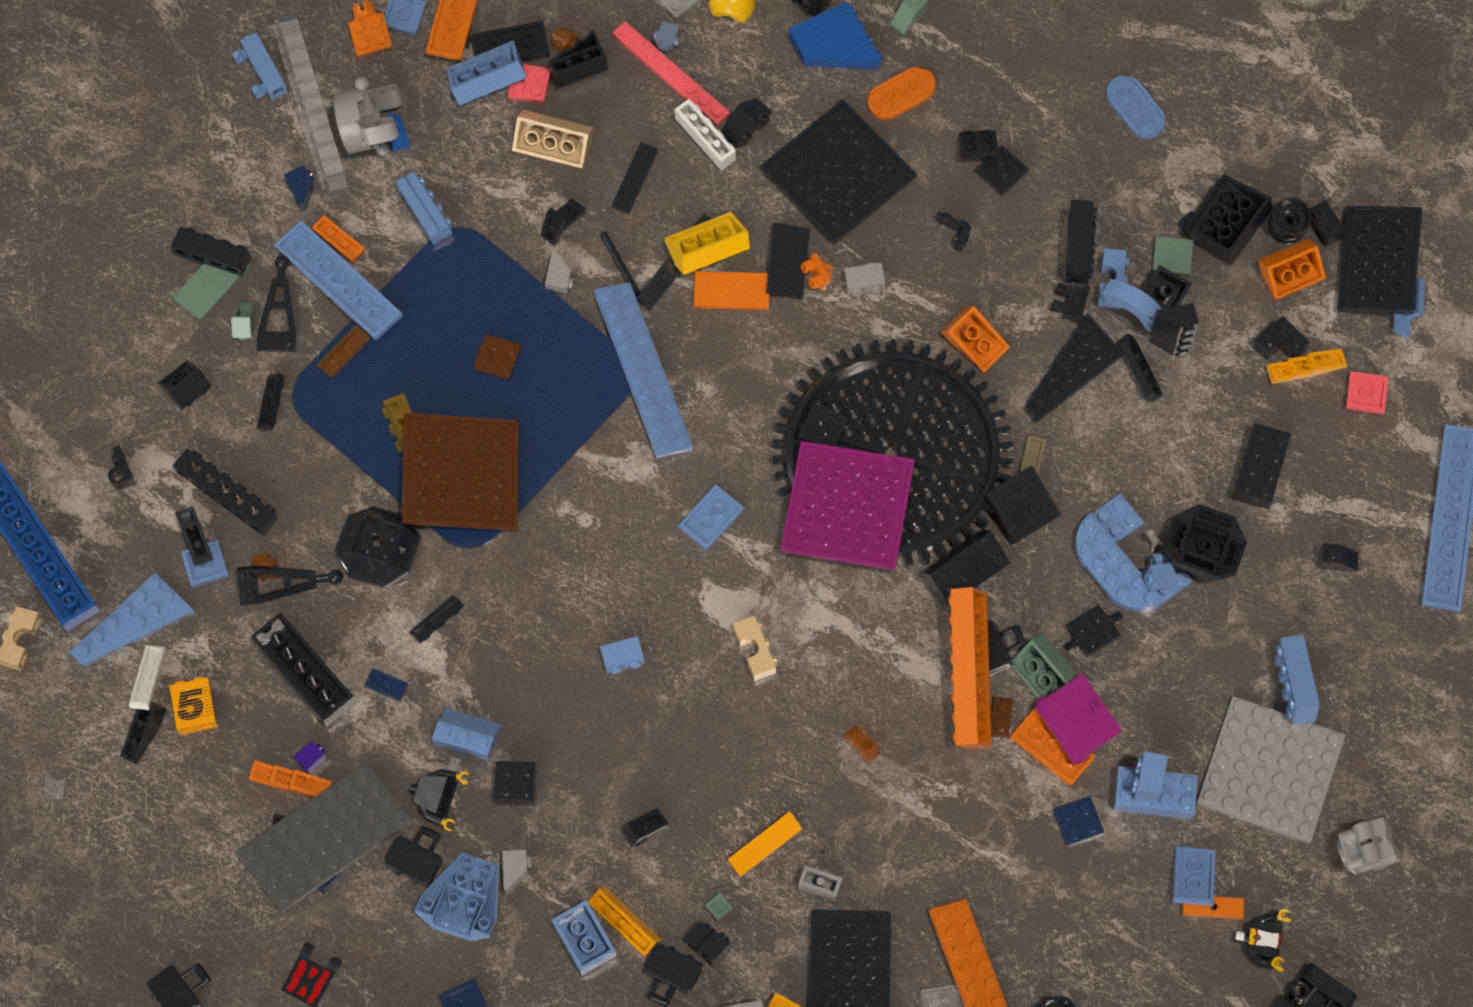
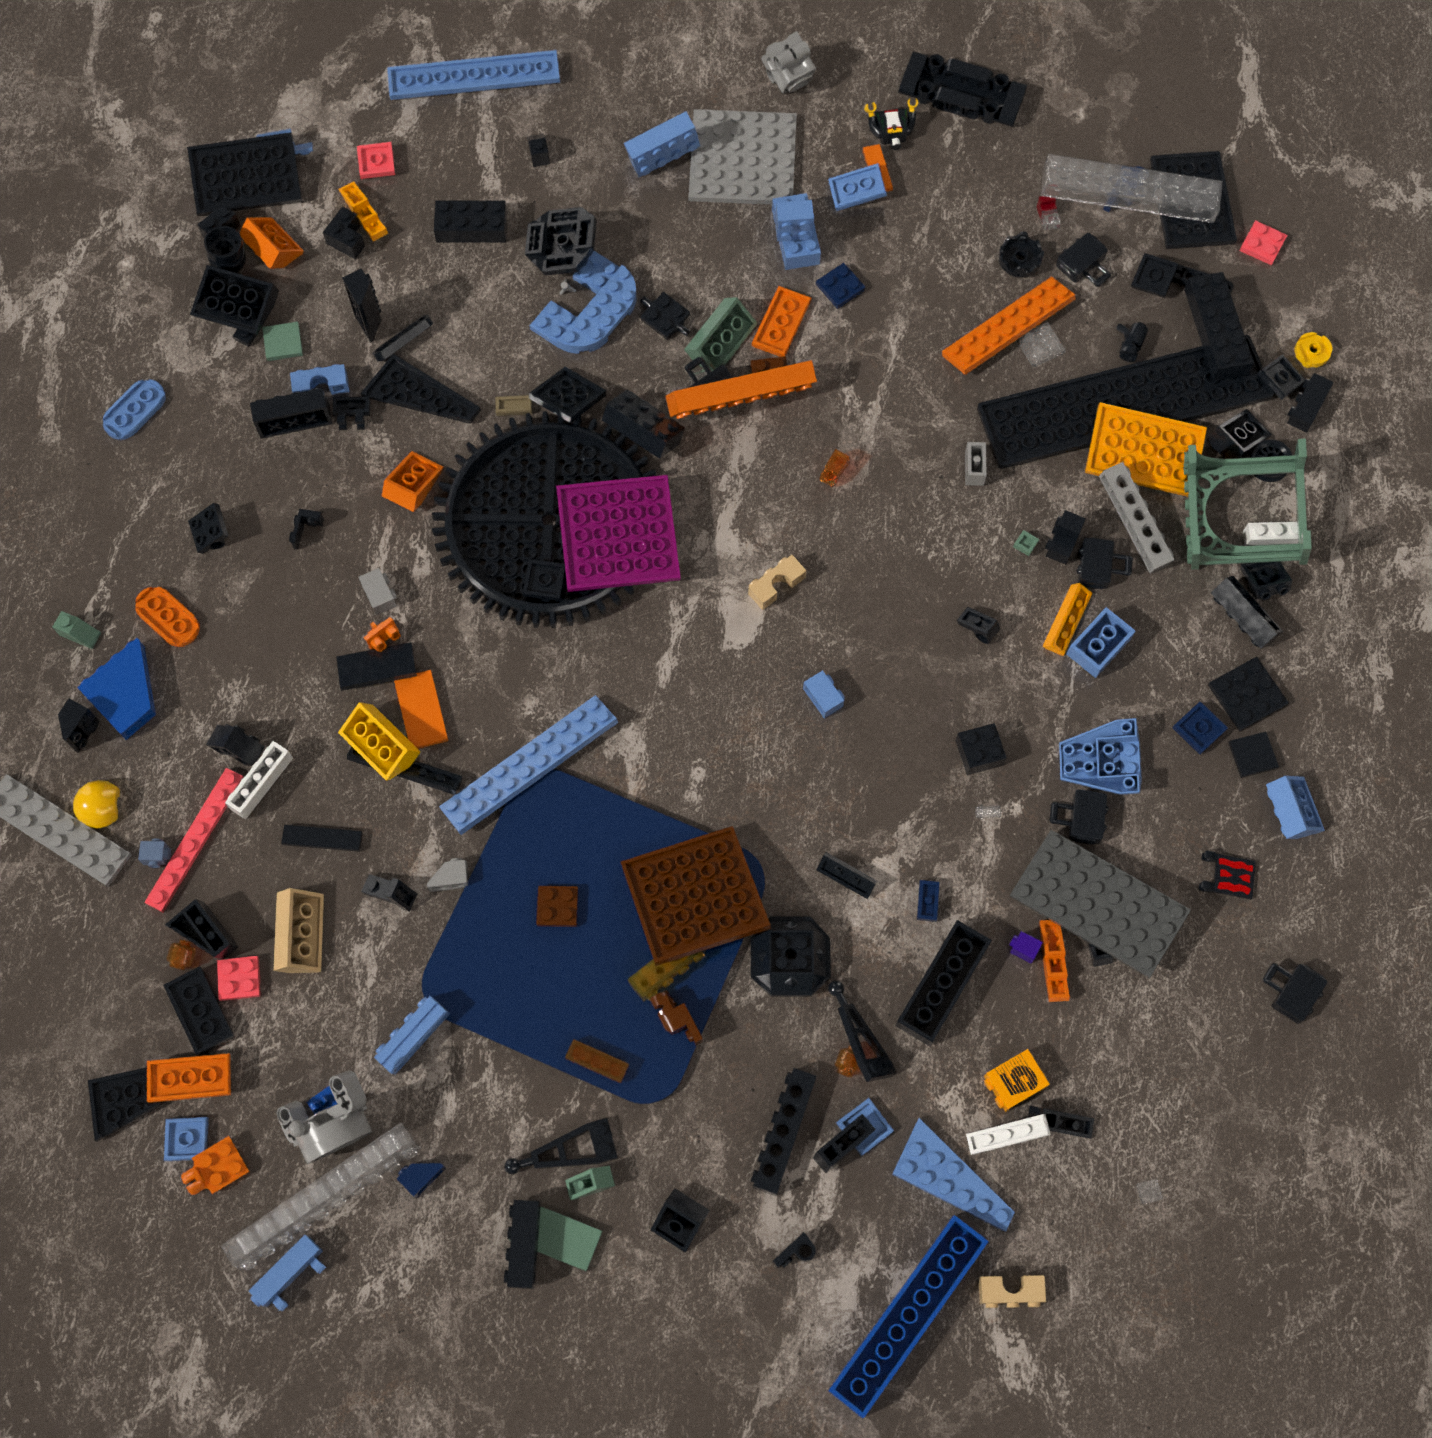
camera: 110 degrees left, 0 degrees up
black plate [257,373,285,431] -> none
medium blue plate [274,221,403,341] -> none
orange plate [311,215,366,264] -> none
black torso [409,769,470,831] -> none
medium blue slope [432,708,502,762] -> none
medium blue slope [446,40,527,106] -> none
light grey slope [502,850,532,894] -> none
black bar [600,231,640,296] -> none
medium blue tile [678,484,745,551] -> none
light orange slope [728,811,802,877] -> none
black plate [760,99,917,245] -> none
black plate [976,145,1029,196] -> none
magenta door [1035,673,1123,766] -> none
medium blue arch [1102,279,1161,332] -> none
black brick [1144,265,1192,309] -> none
medium blue brick [1145,553,1177,591] -> none
none -> reddish brown plate [650,990,703,1046]

